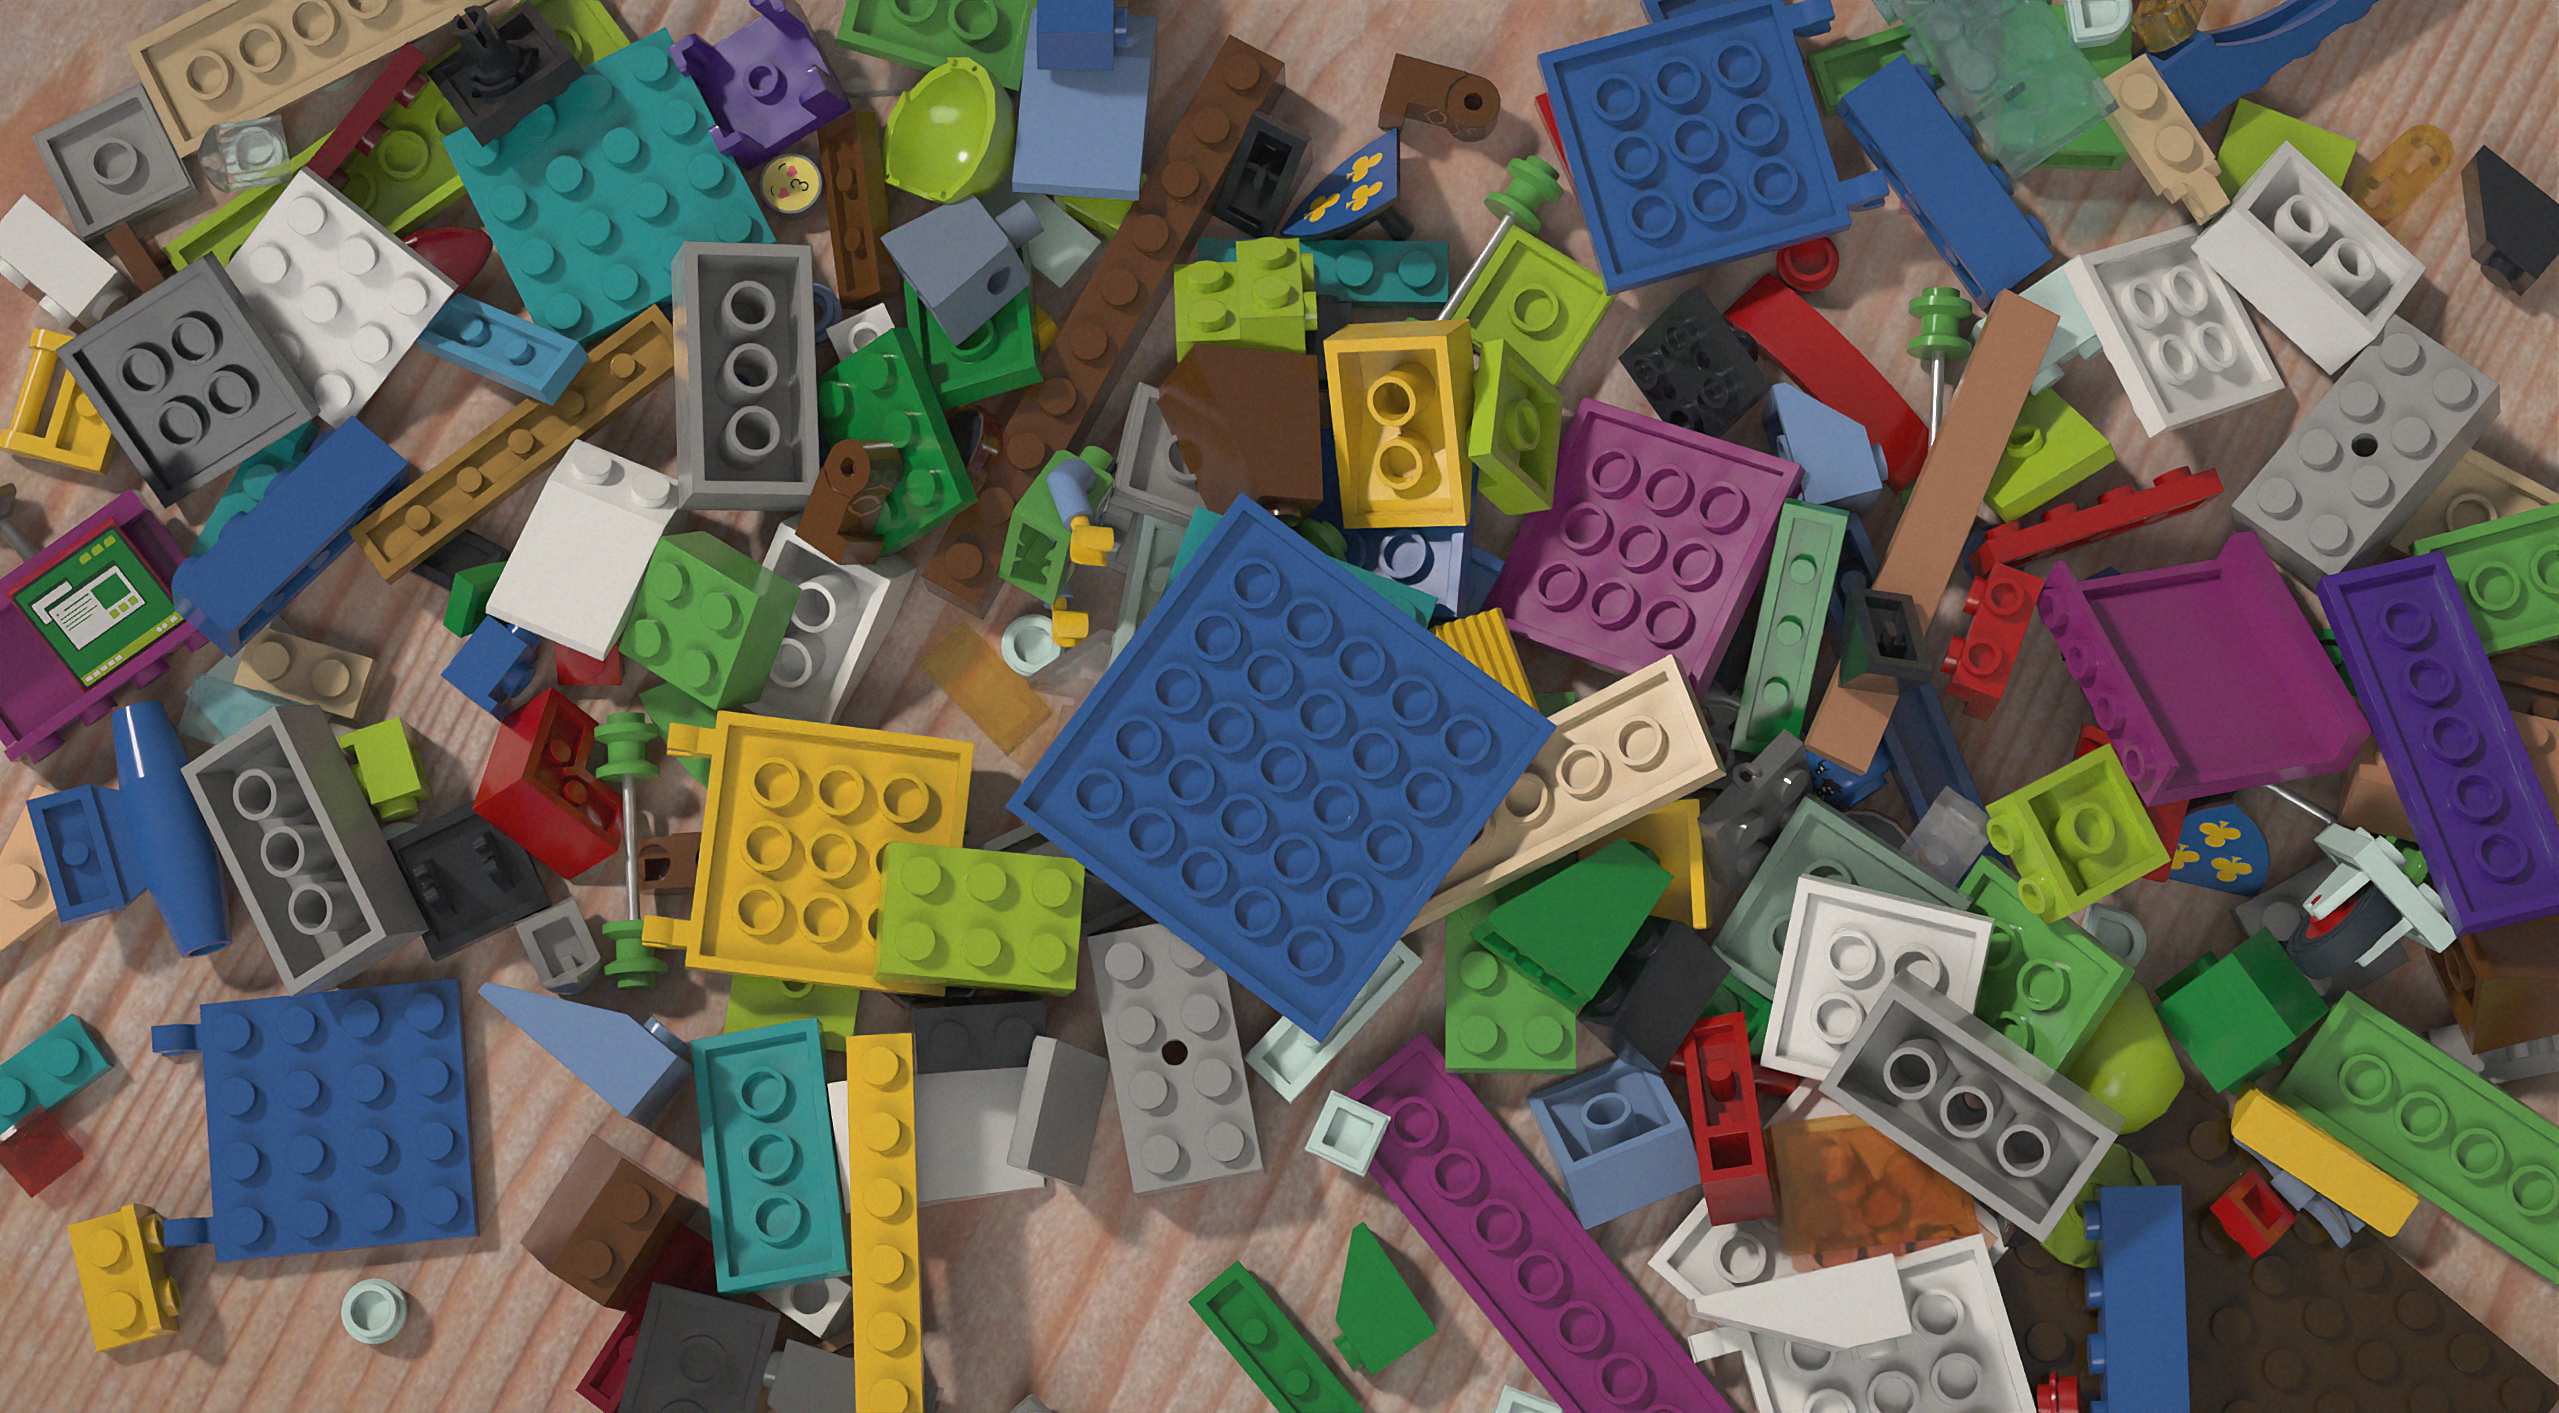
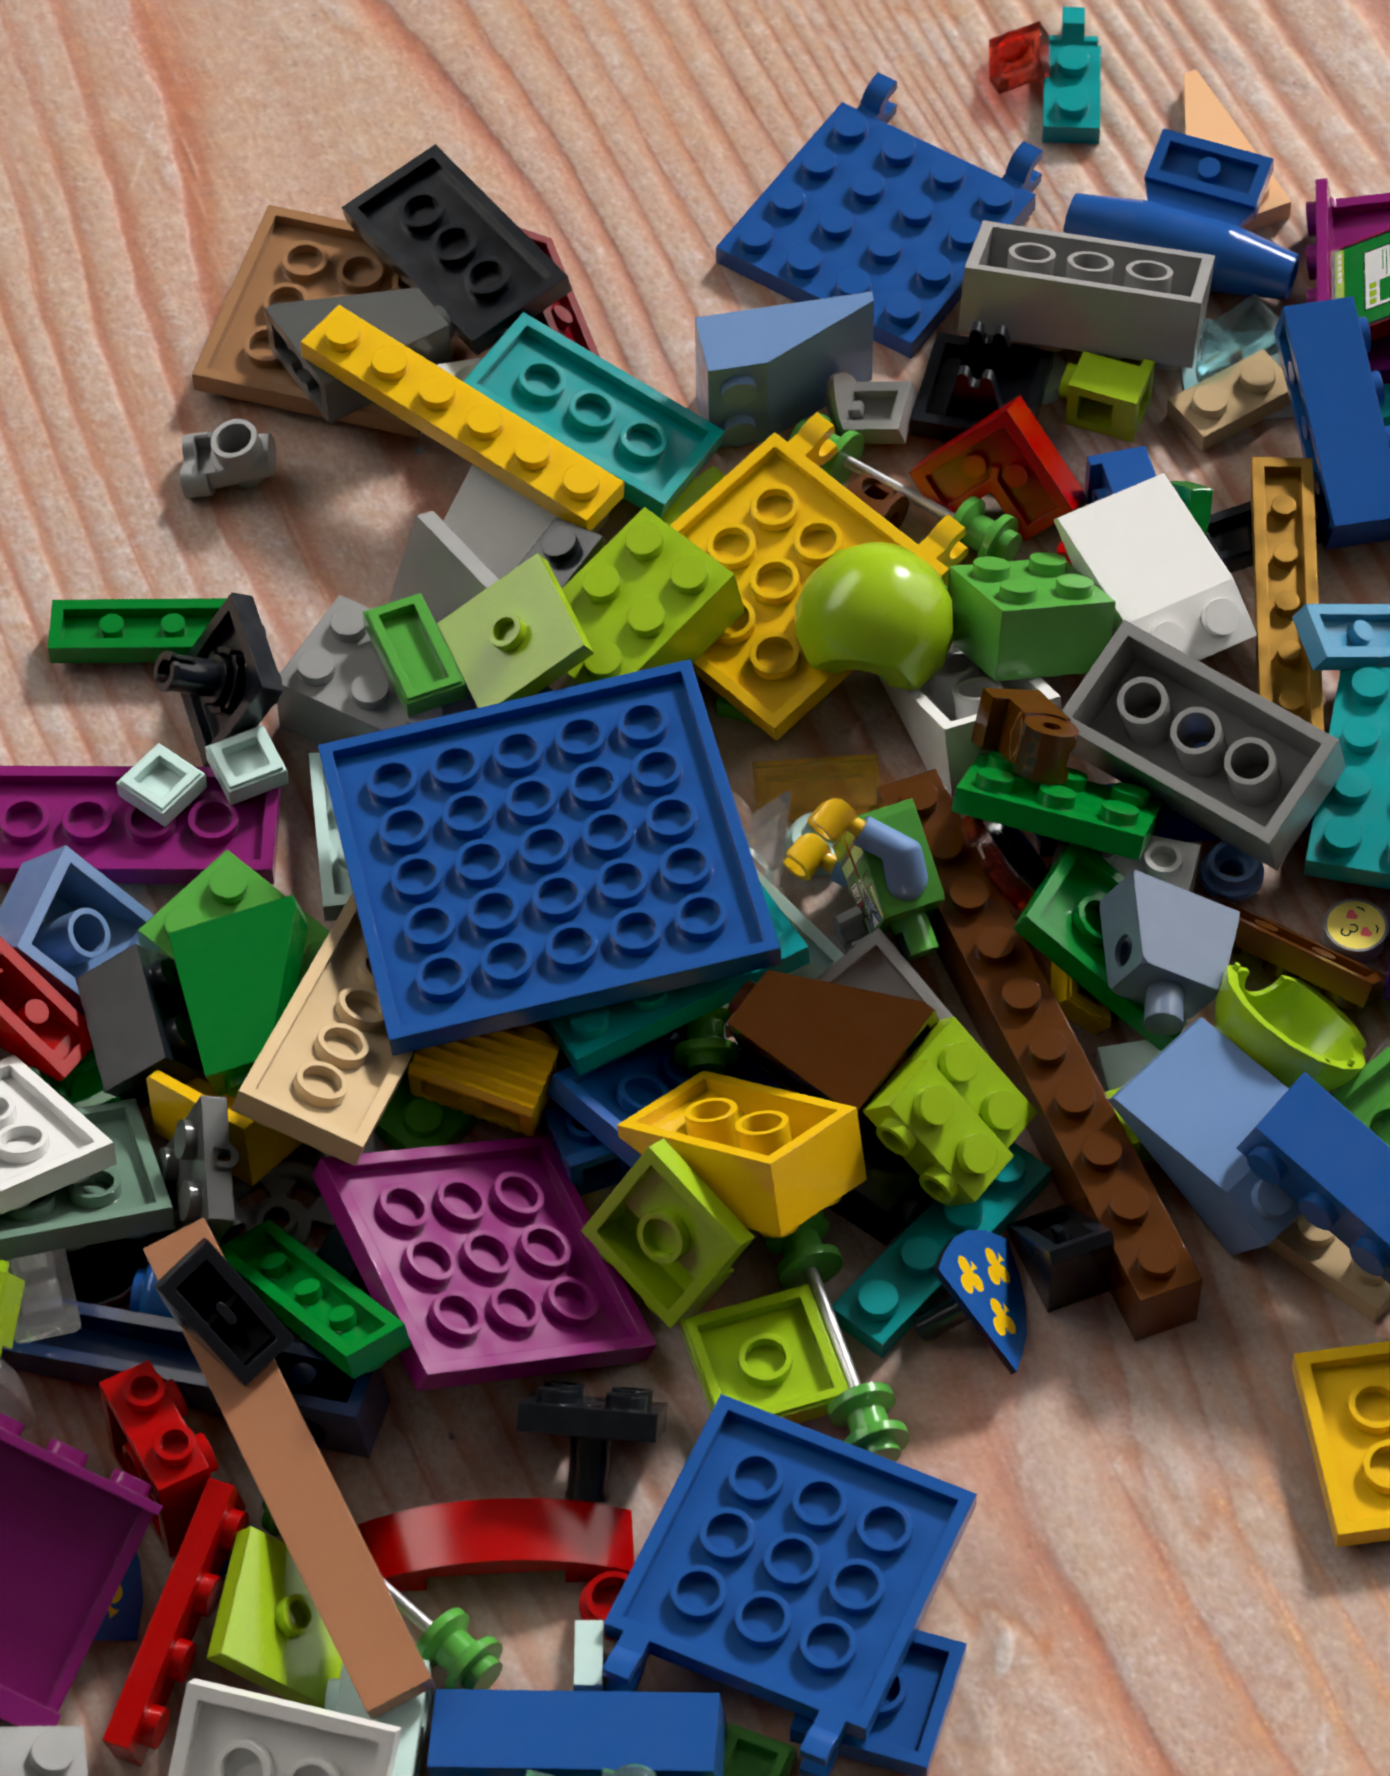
camera: 125 degrees right, 25 degrees down
yellow bracket [68,1203,182,1352] -> none
light aqua plate [341,1278,408,1344] -> none
reddish brown slope [520,1133,700,1312] -> none
green slope [1332,1221,1437,1377] -> none
reddish brown leg [1378,53,1501,142] -> none
medium blue slope [1761,382,1888,518] -> none
none -> light aqua tile [116,743,207,827]
none -> black plate [153,592,284,767]
none -> bright green tile [363,593,467,717]
none -> lime plate [437,553,594,708]
none -> light aqua tile [574,1620,605,1691]
none -> lime cylinder [796,542,953,691]

